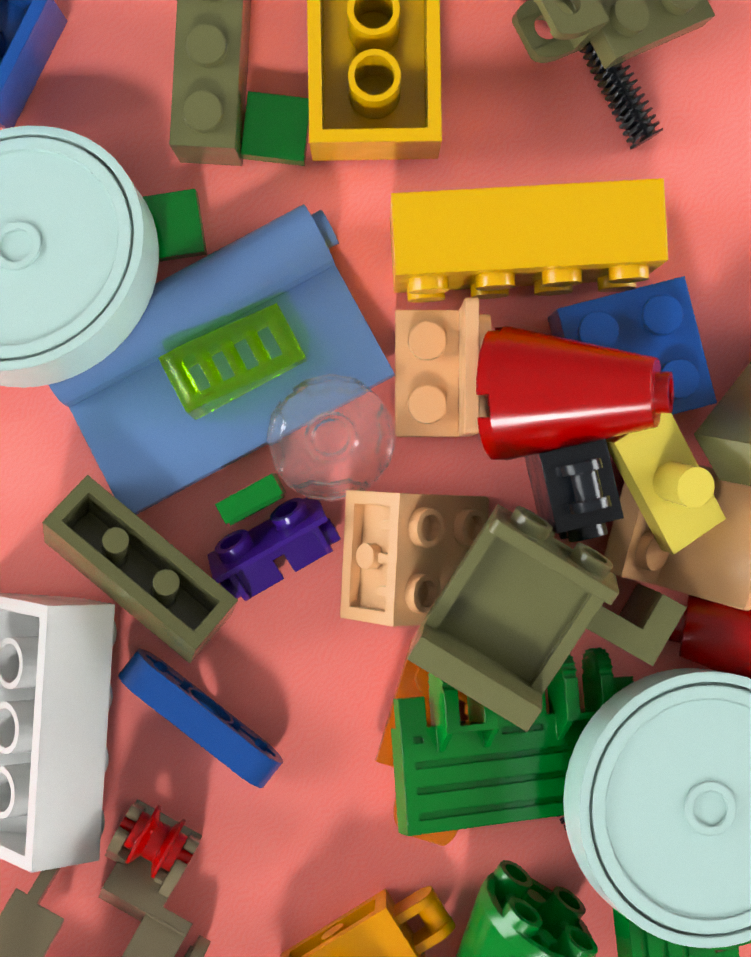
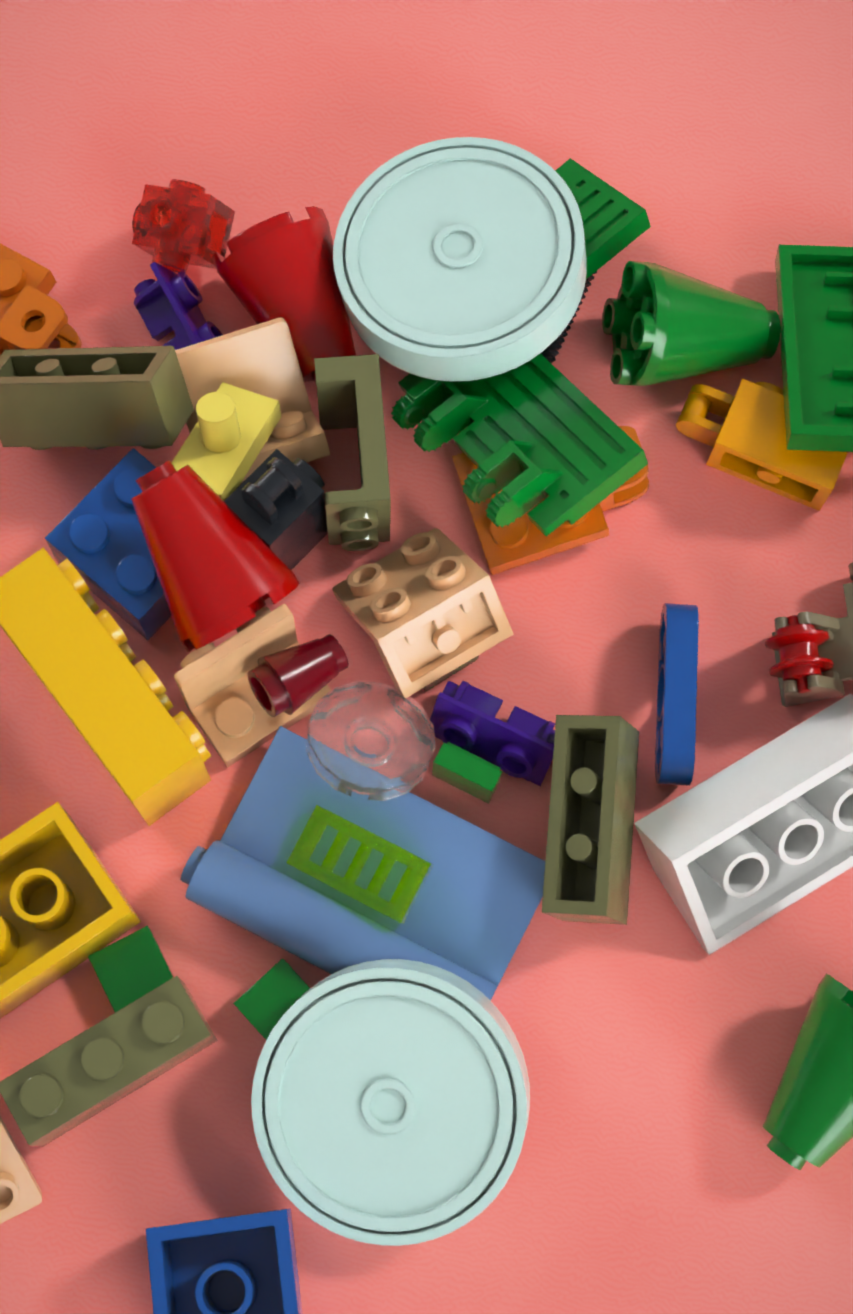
camera: 125 degrees left, 15 degrees down
olive panel [407,504,619,732] -> none
none -> dark red cone [247,634,349,717]

